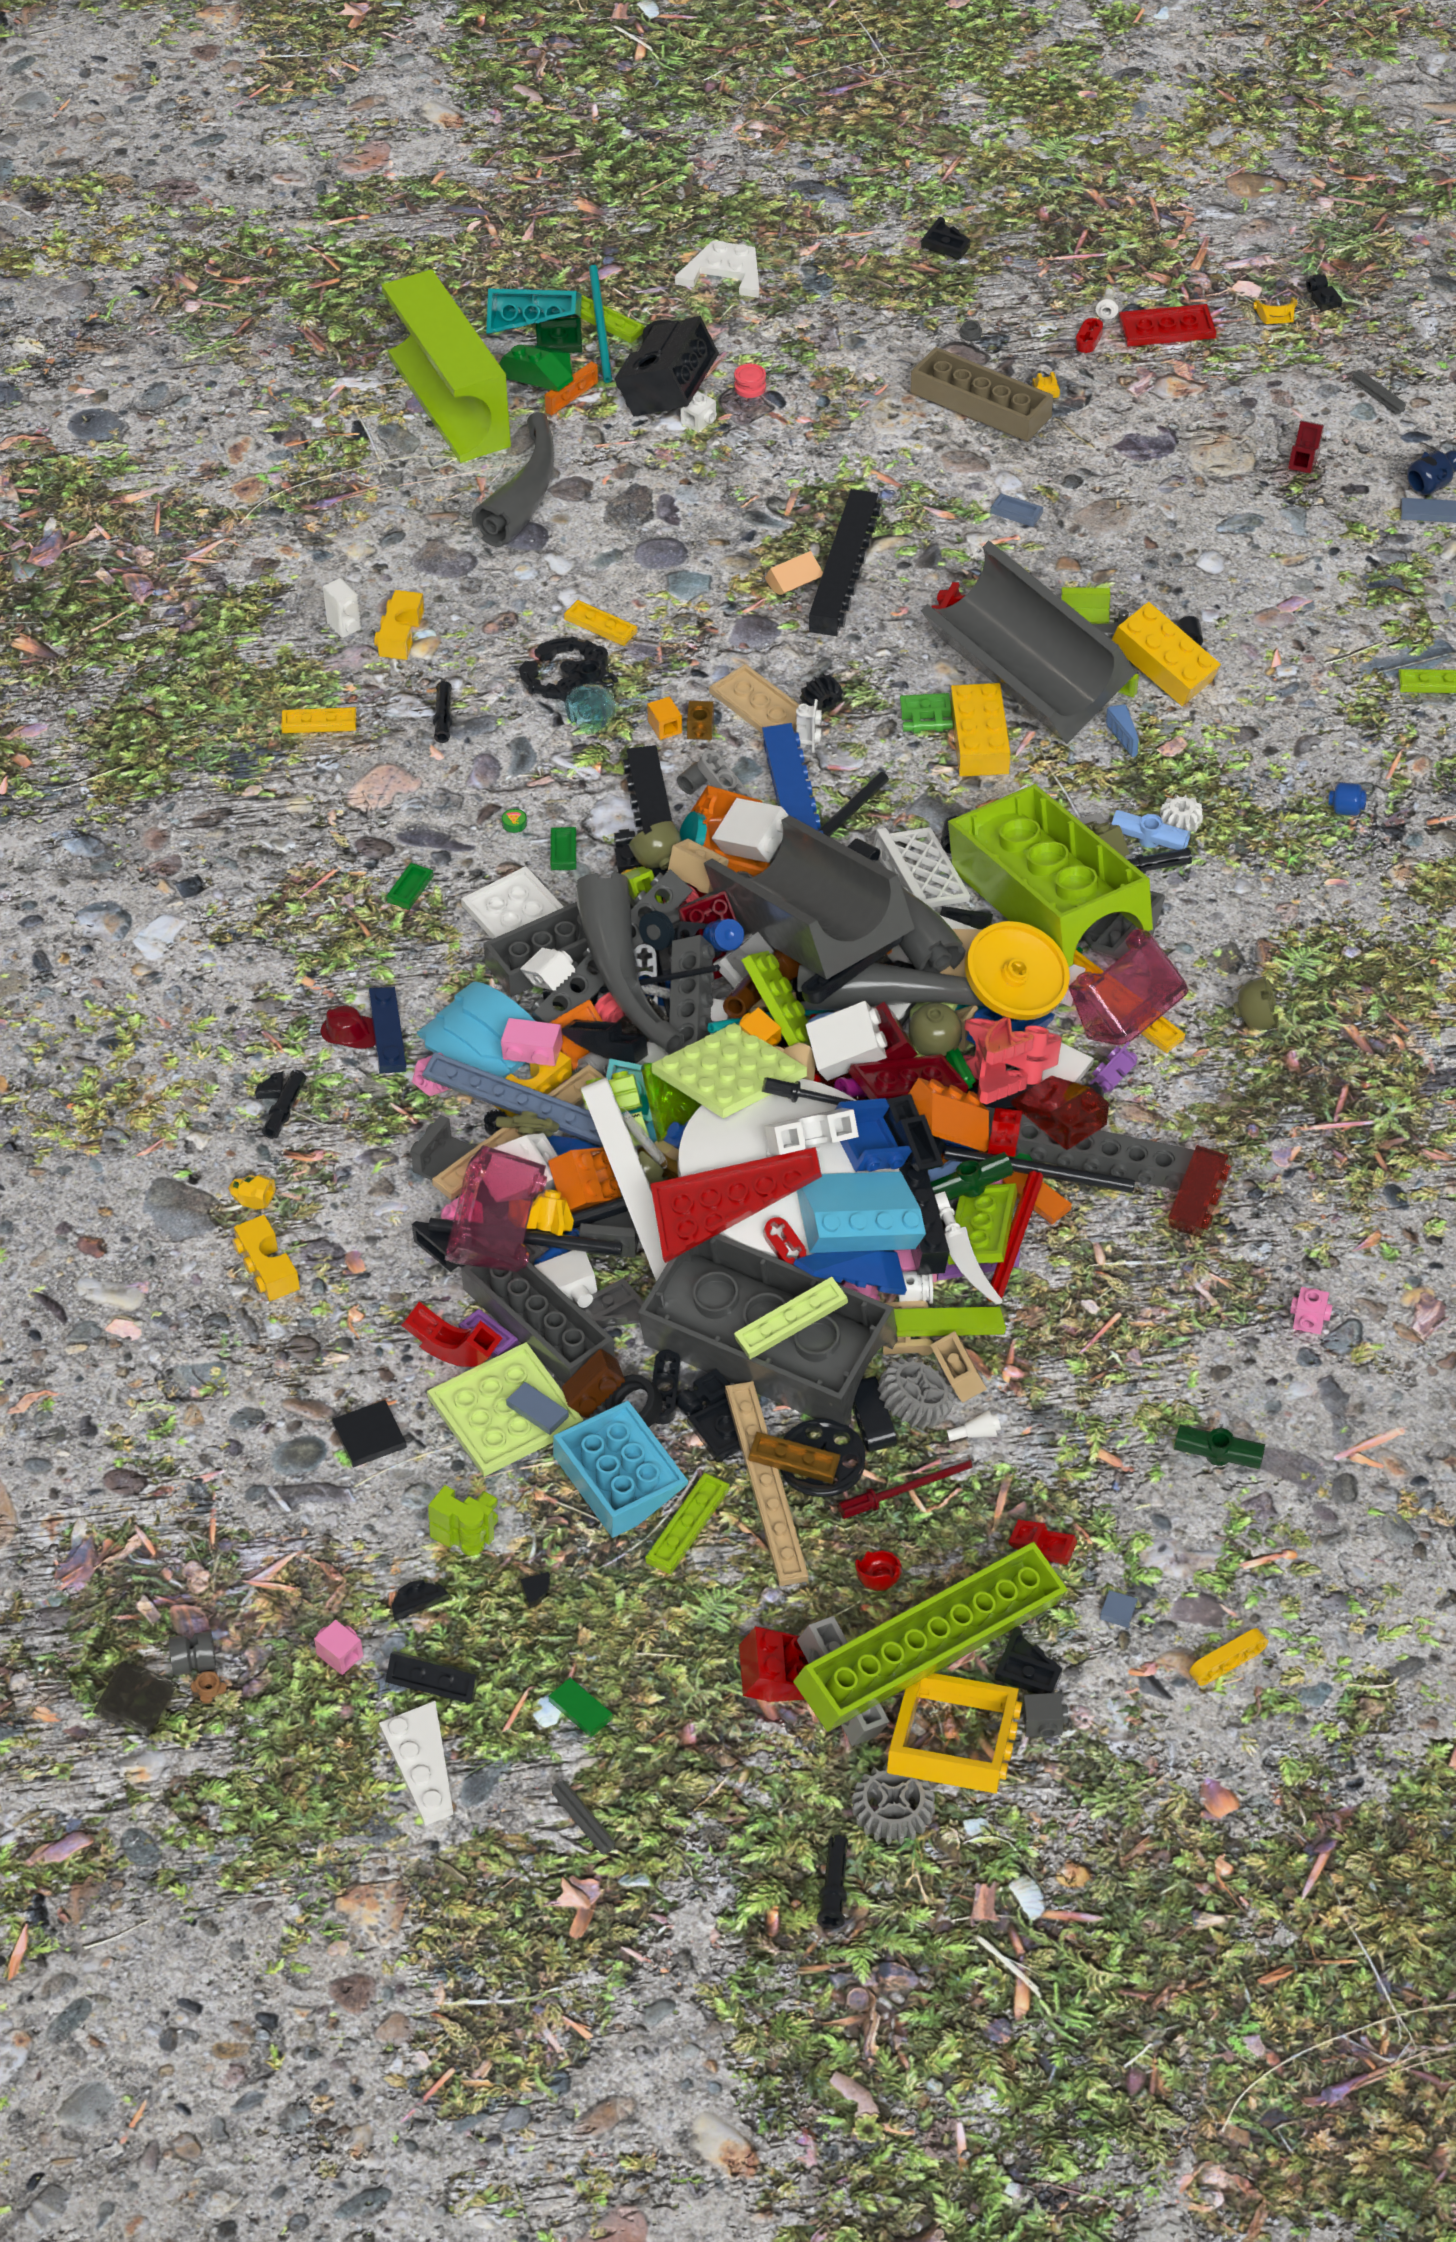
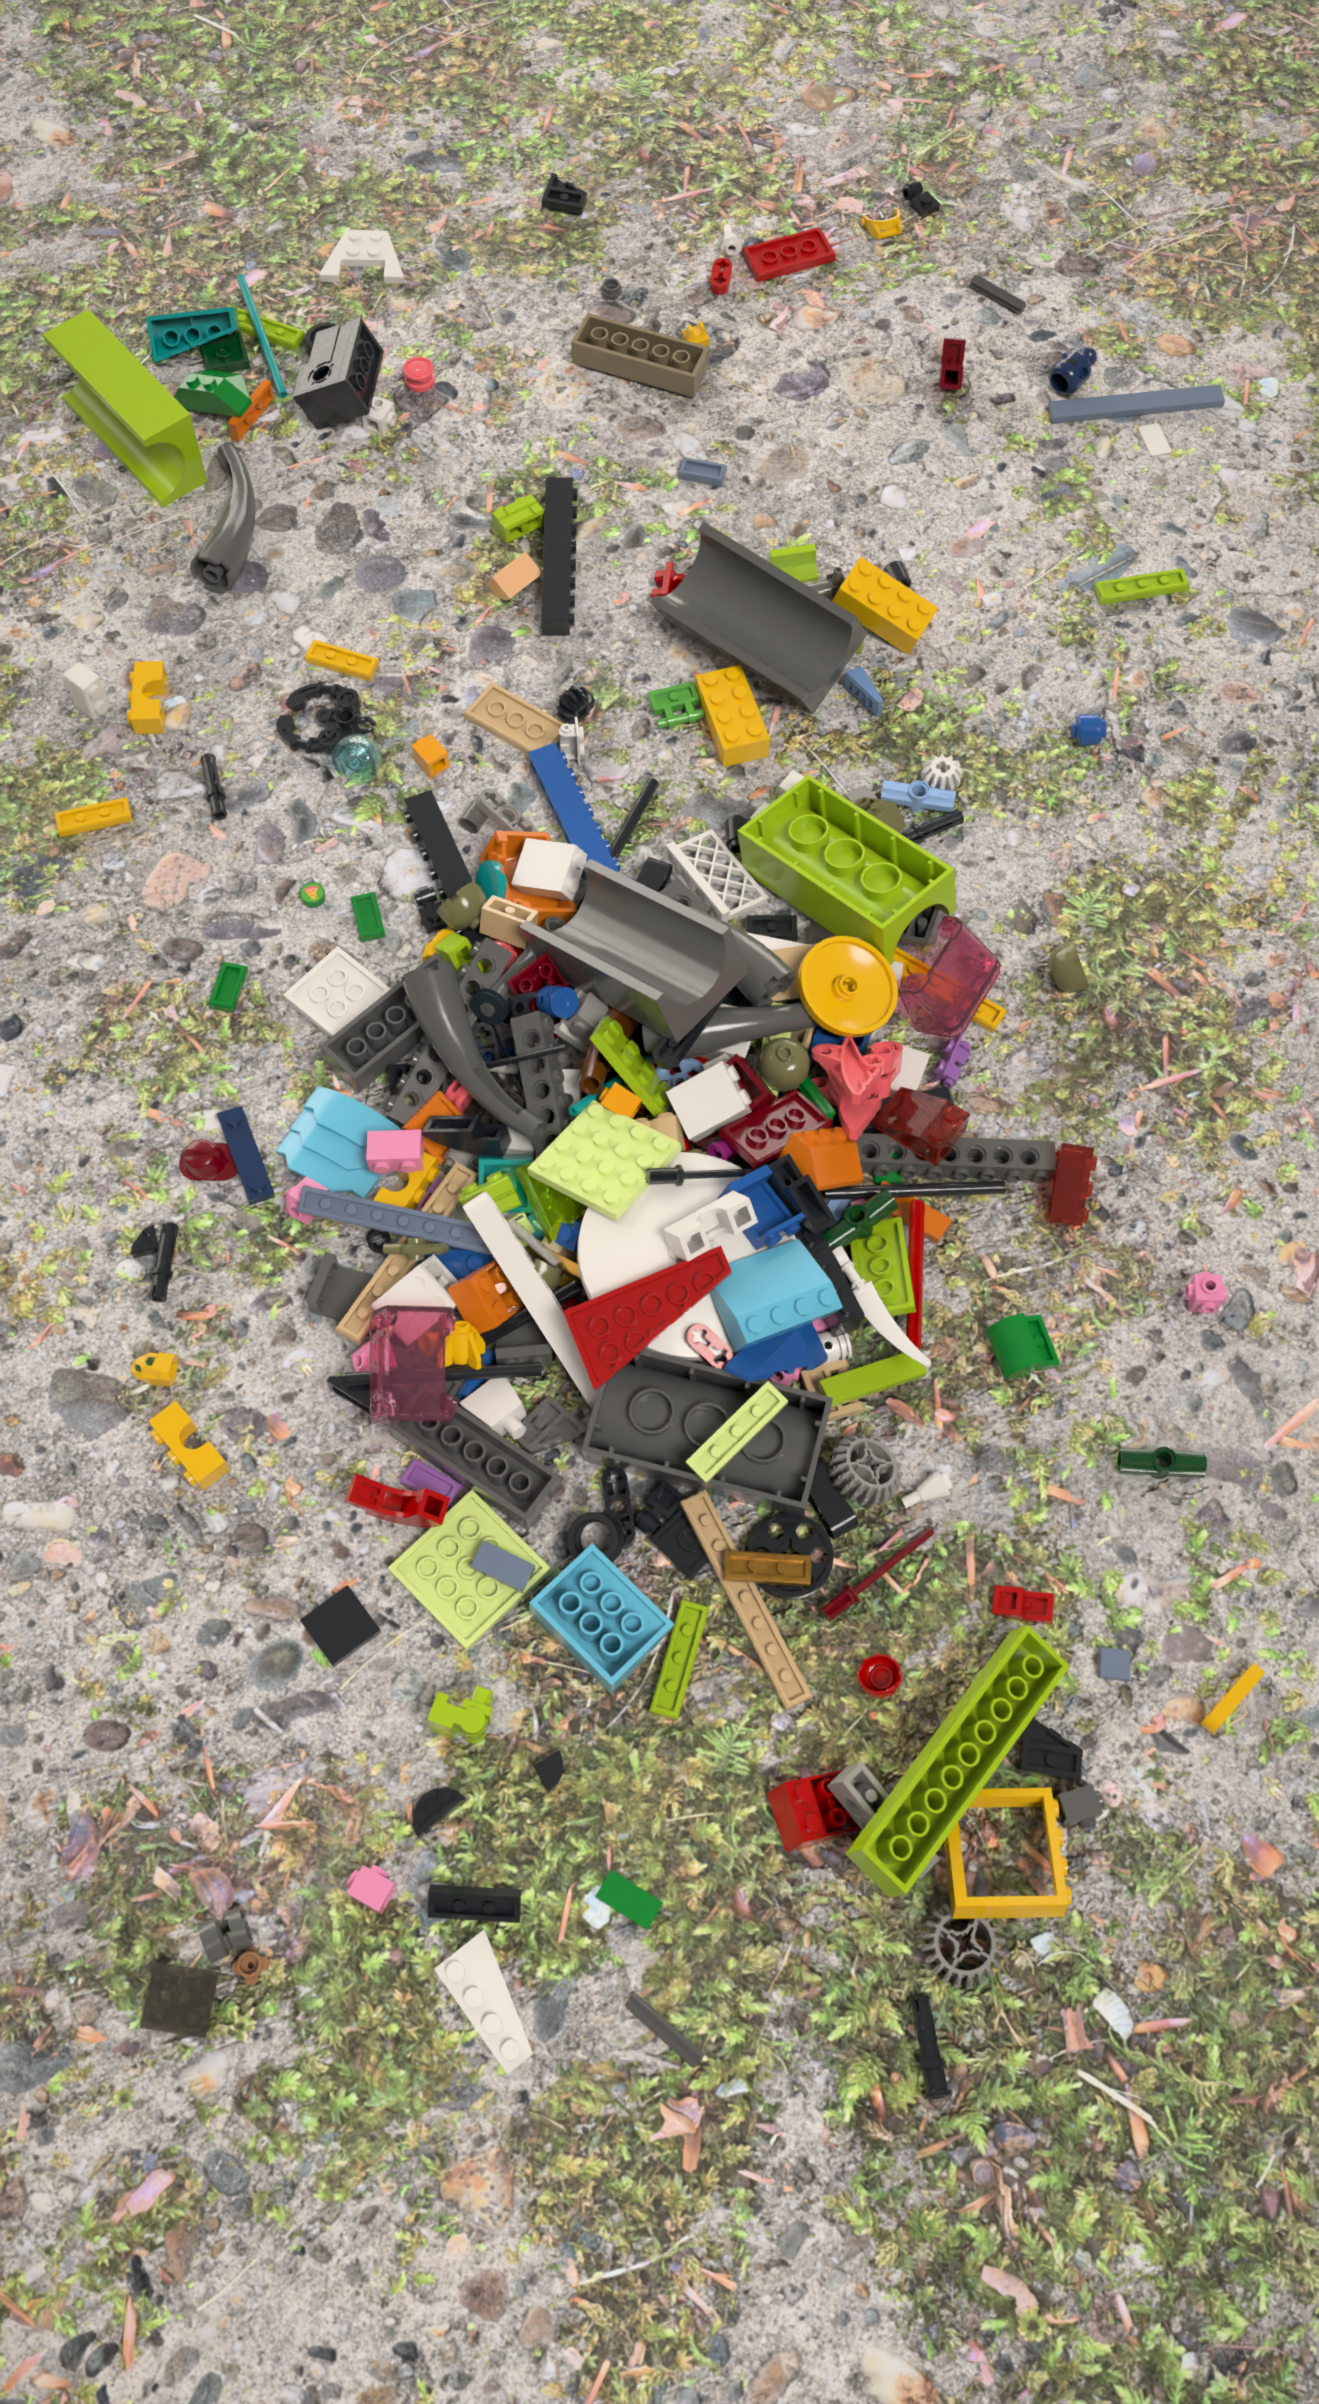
camera: 15 degrees left, 15 degrees up
white brick [520,947,575,990] -> none
reddish brown brick [561,1349,625,1418] -> none
pearl gold brick [687,700,714,740] -> none
tan brick [930,1331,987,1403] -> none
red slope [988,1108,1023,1157] -> none
none -> lime brick [491,494,545,544]
none -> green brick [985,1313,1060,1380]

